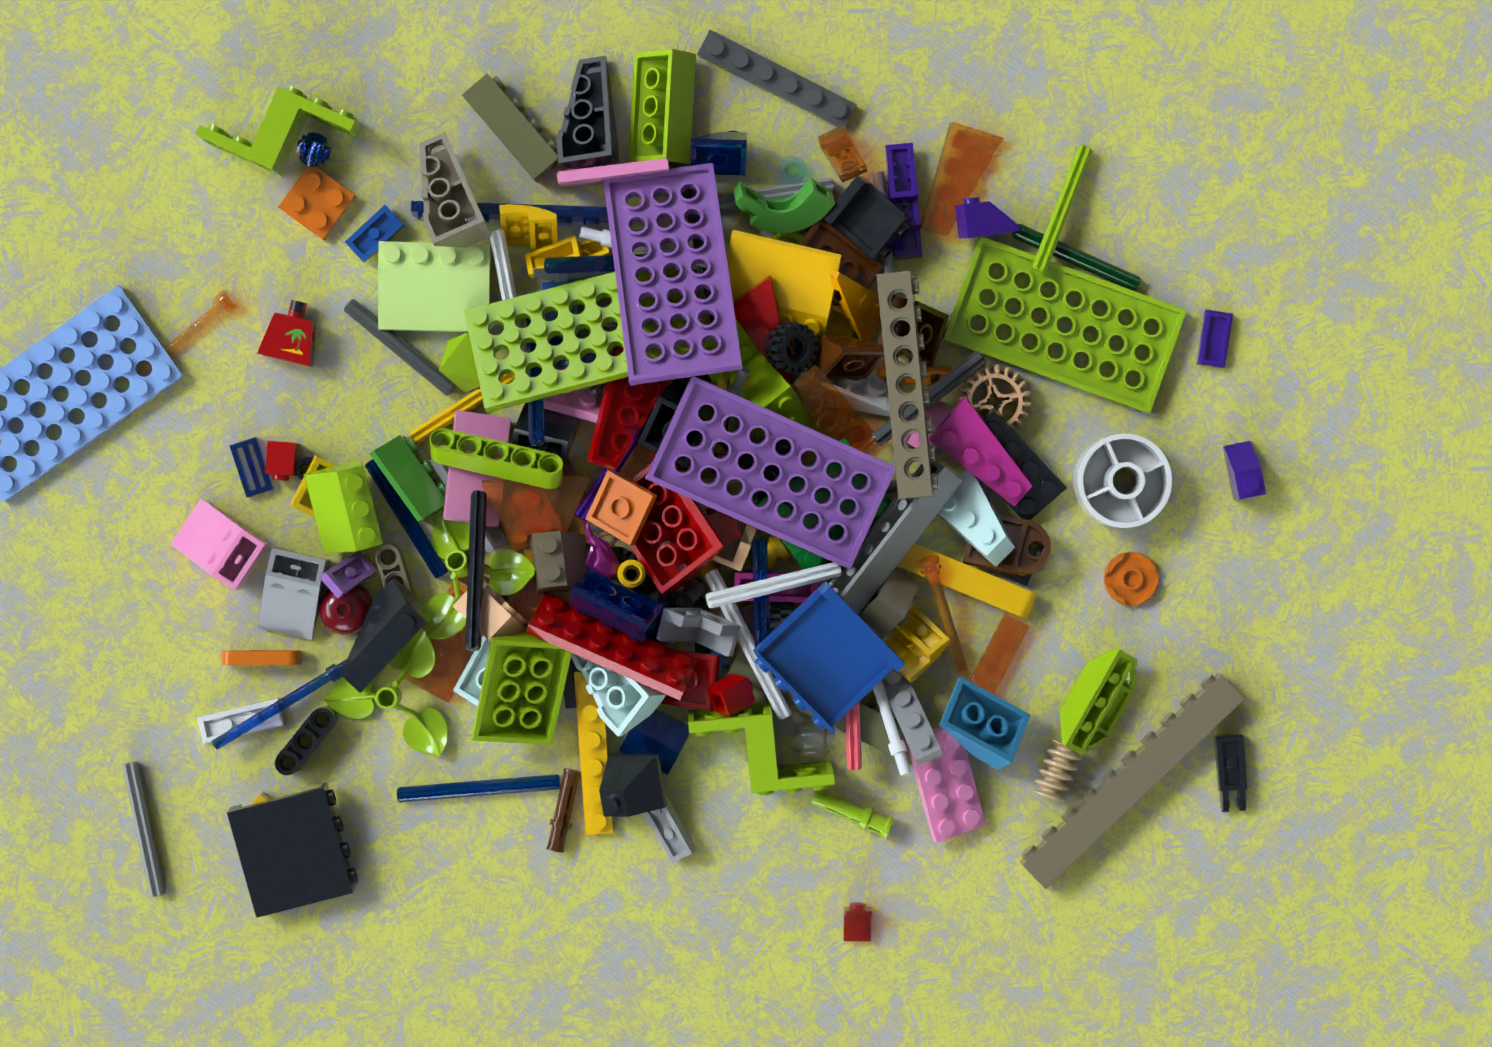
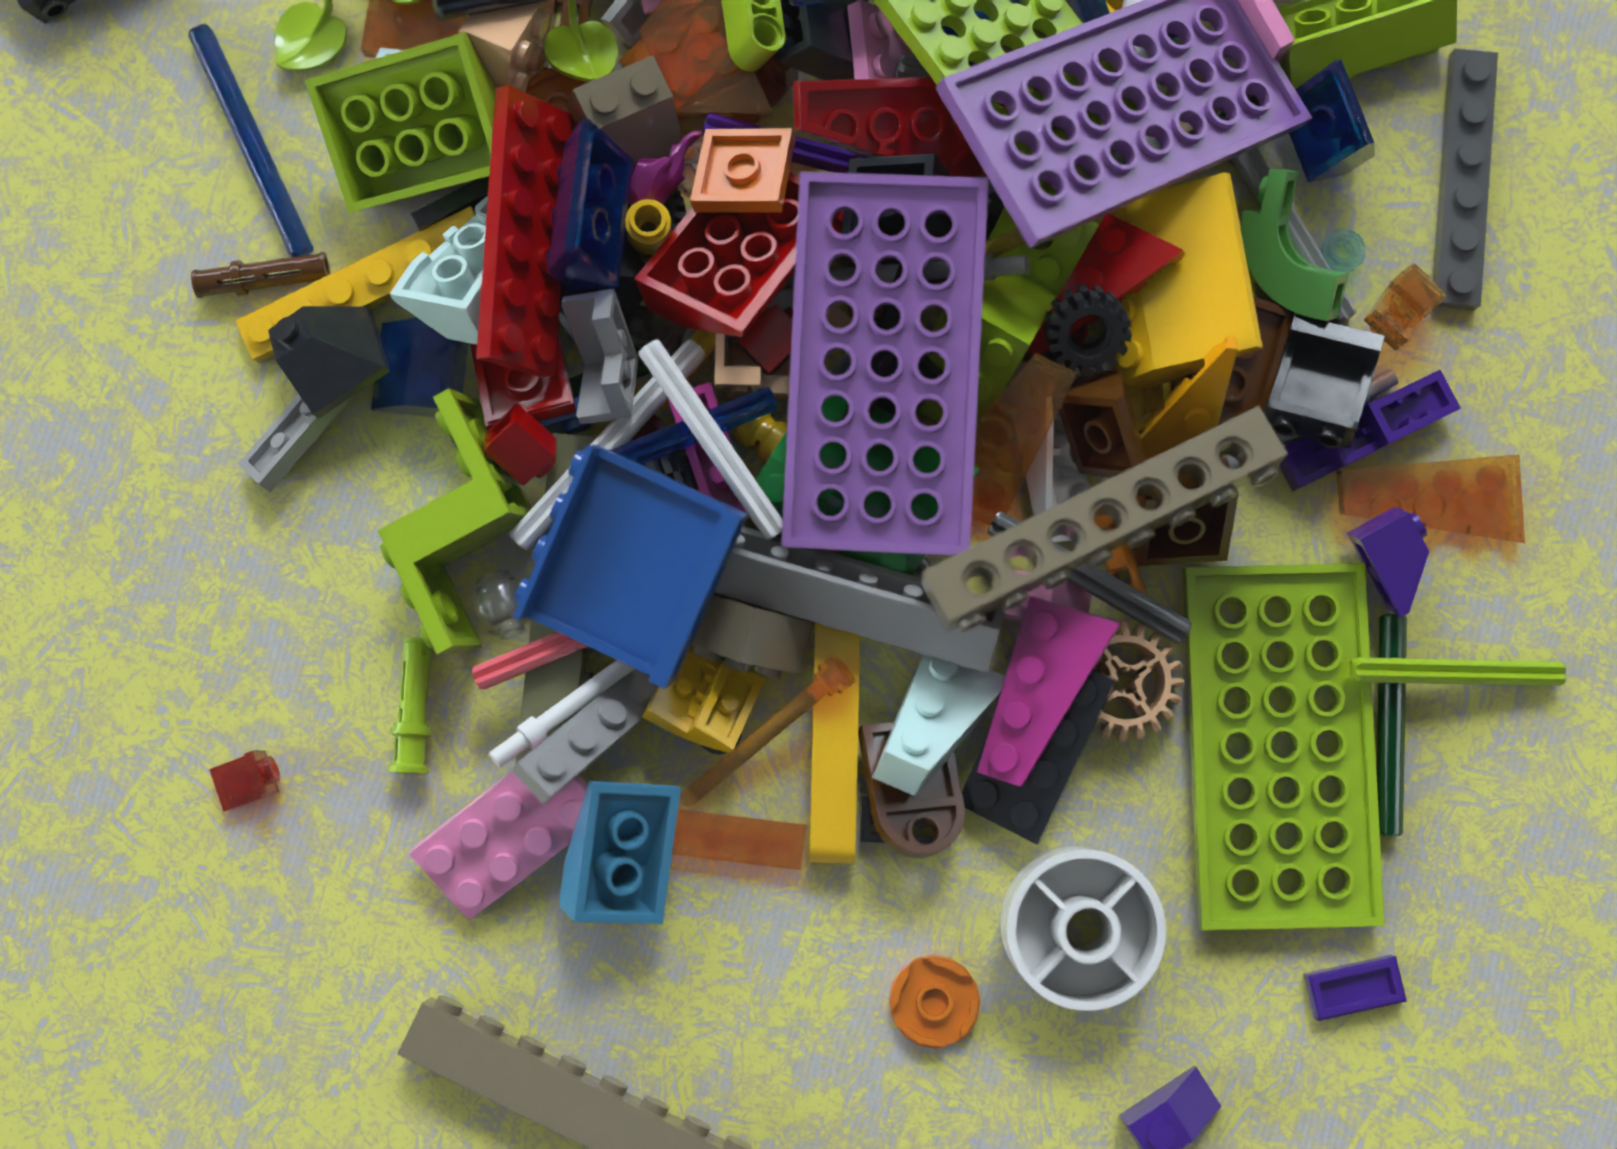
camera: 70 degrees right, 5 degrees down
tan piece [1032,739,1082,801] -> none
lime wedge [1059,648,1138,756] -> none

